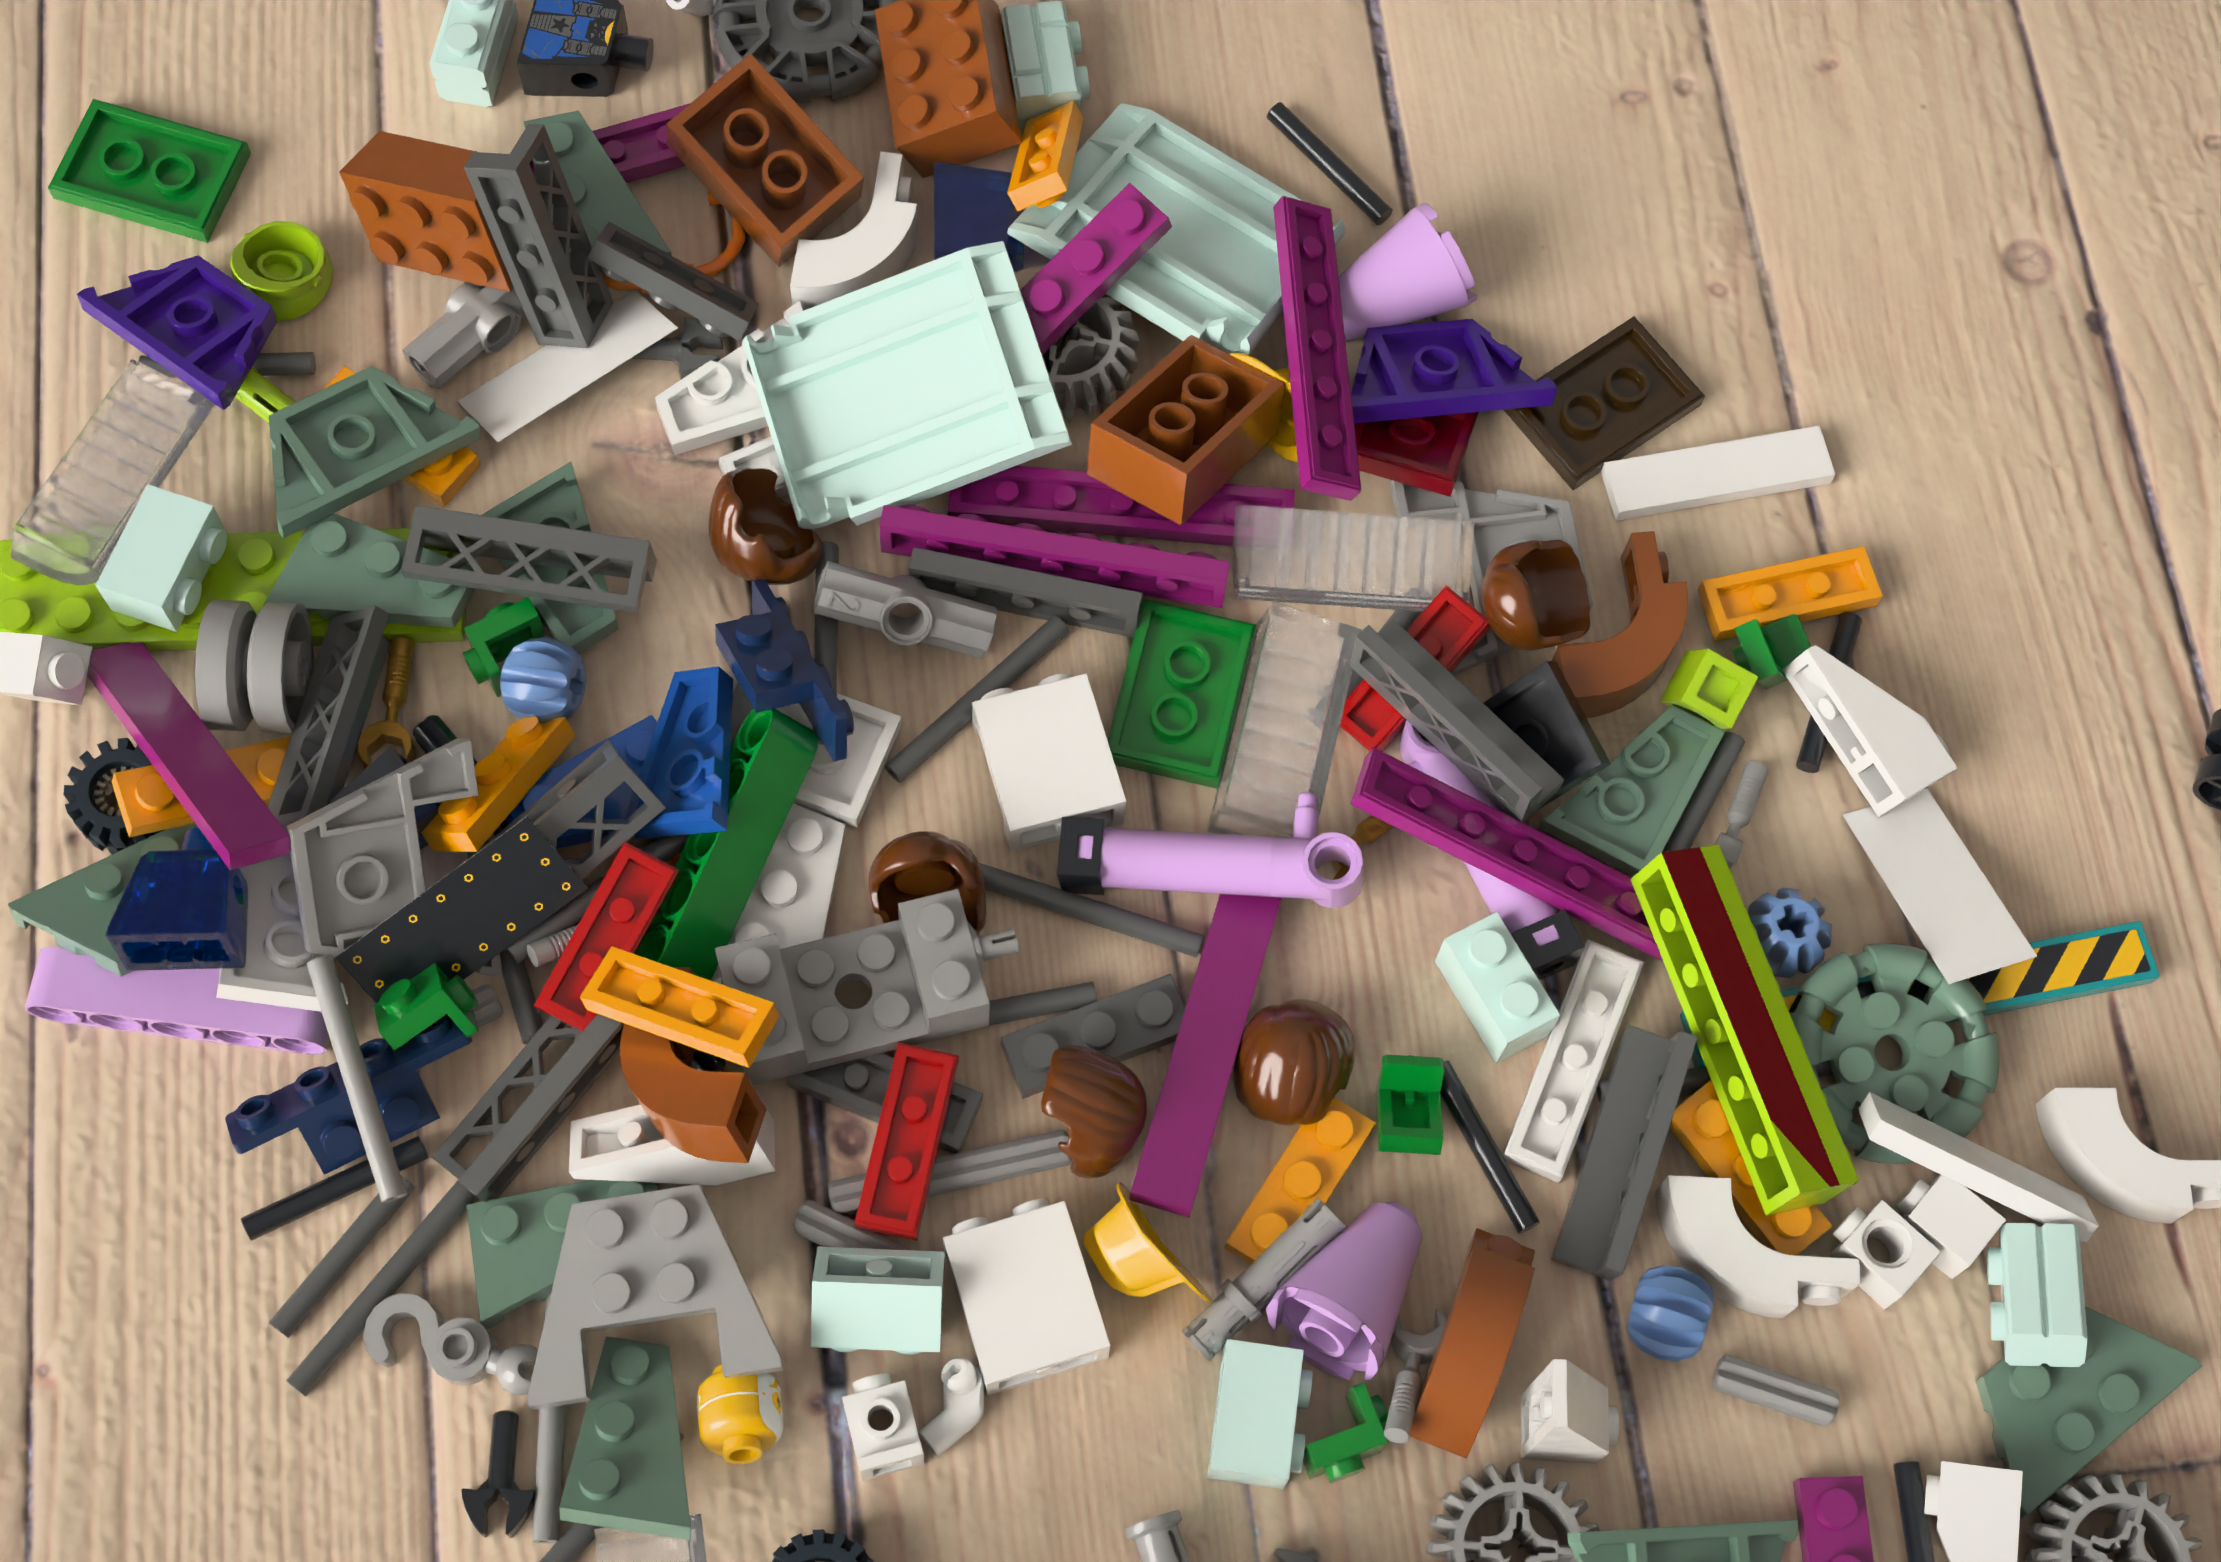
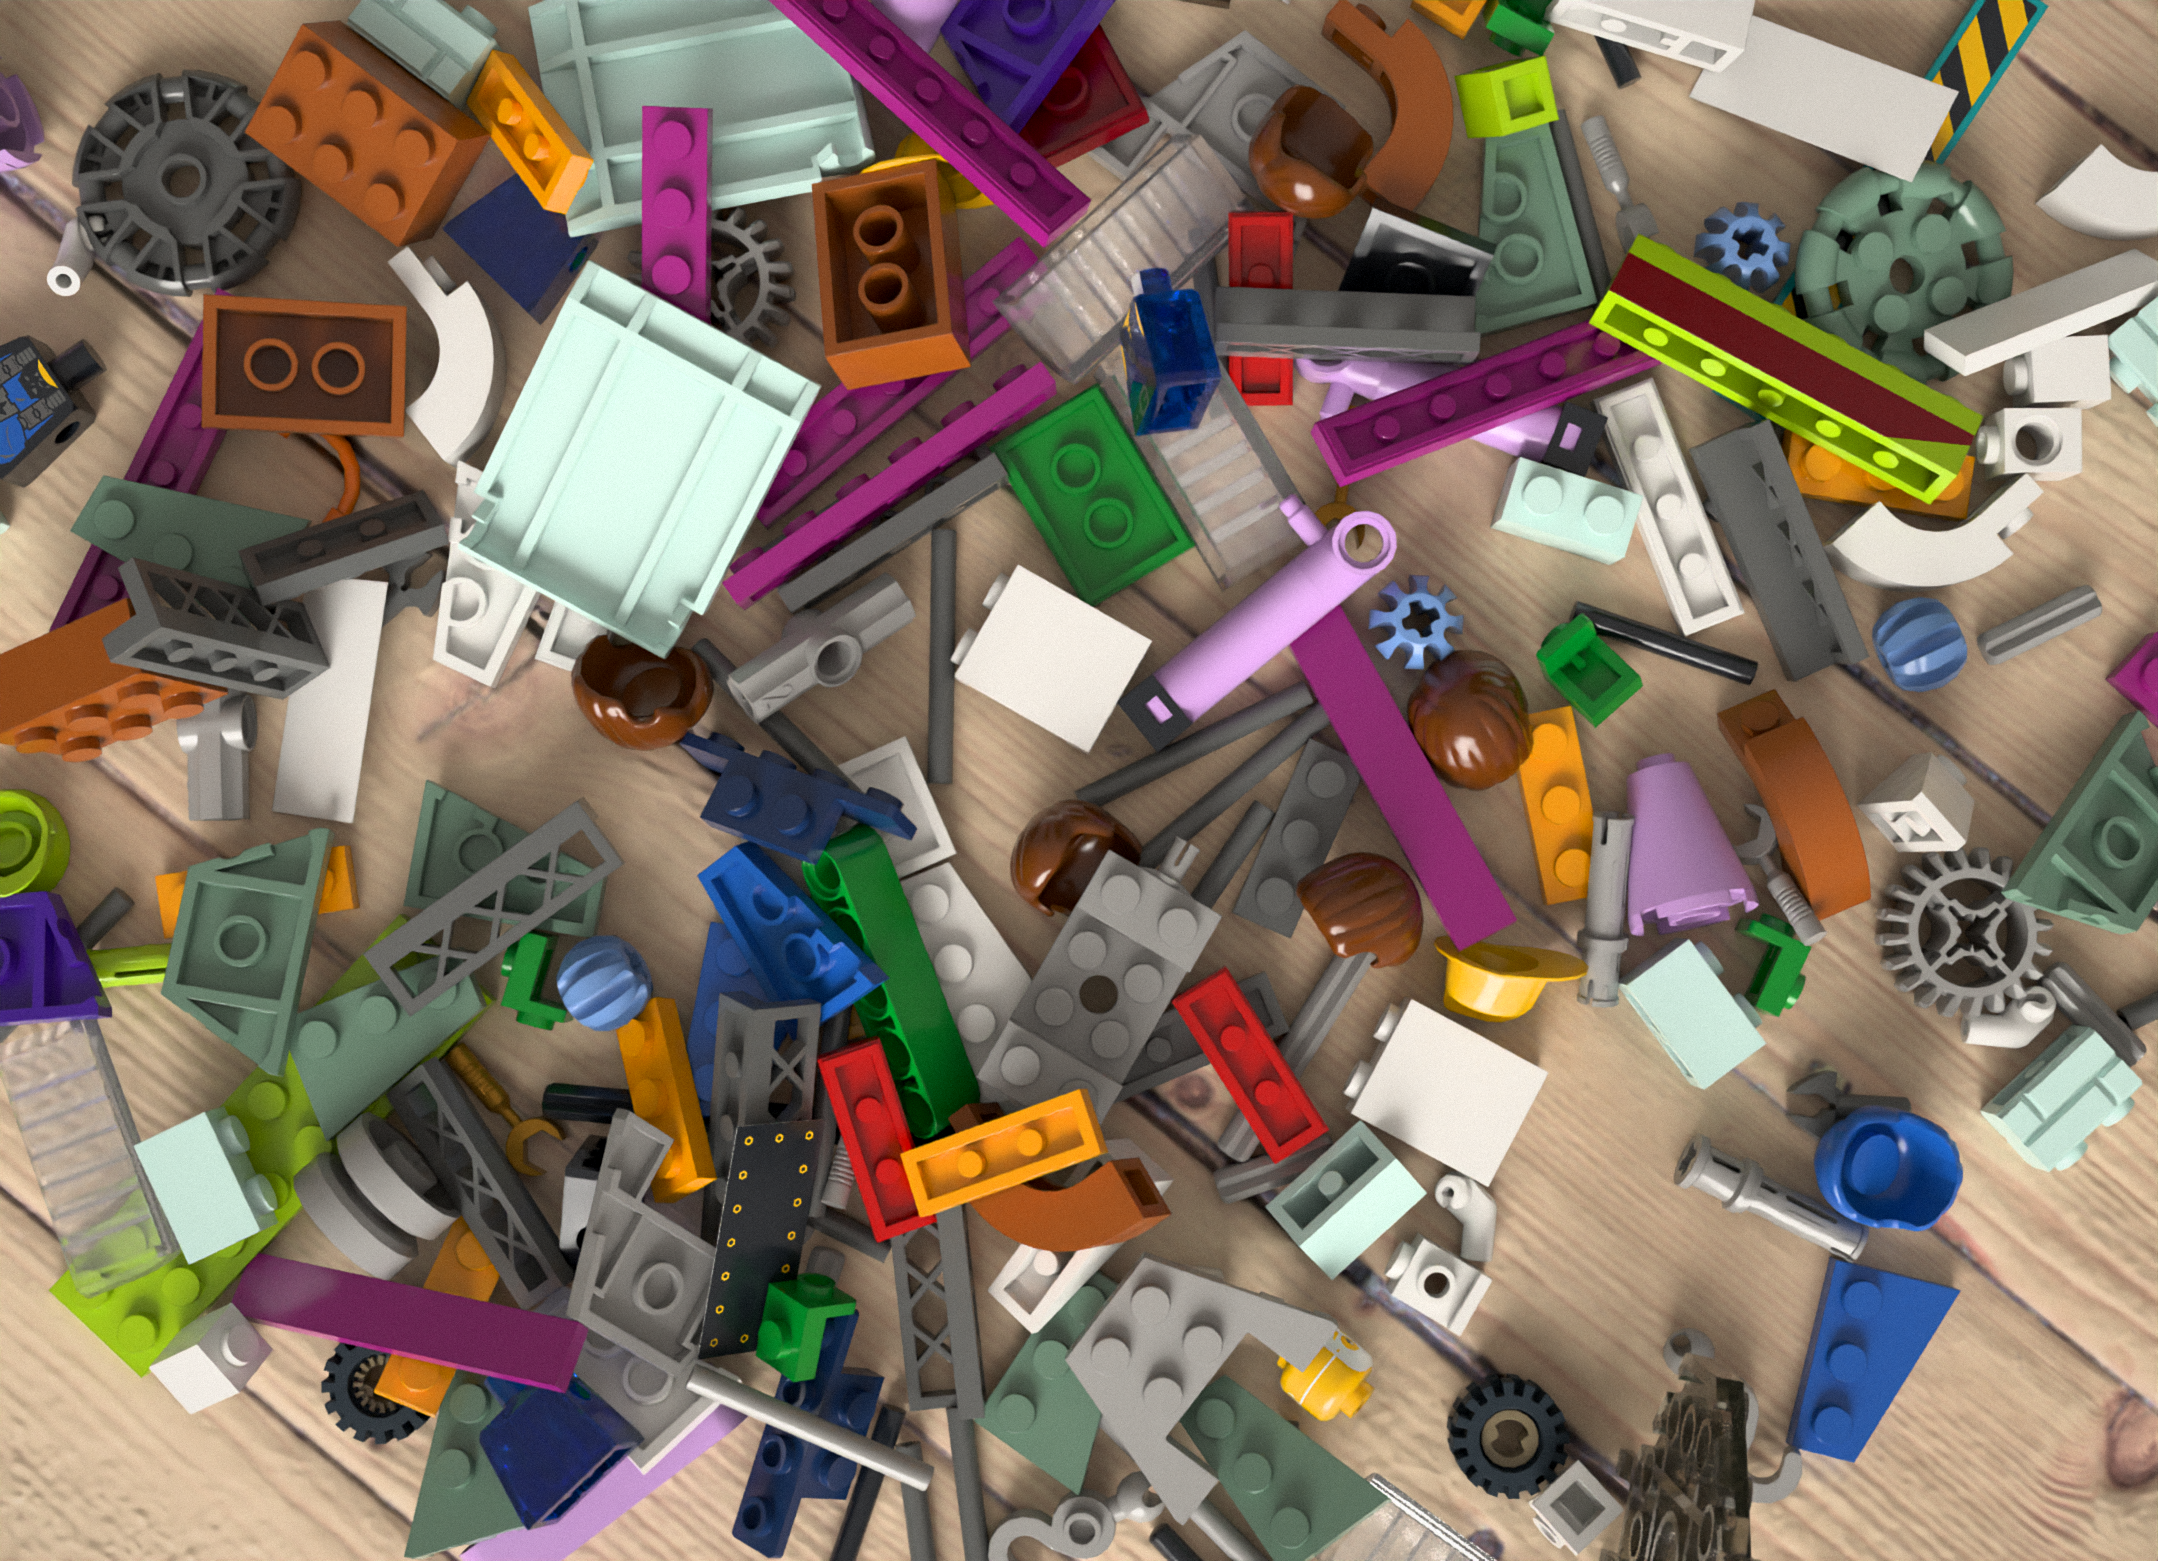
camera: 40 degrees left, 20 degrees up
none -> clear blue torso [1120,268,1222,436]
none -> dark grey piece [1138,701,1330,869]
none -> medium blue piece [1369,574,1464,670]

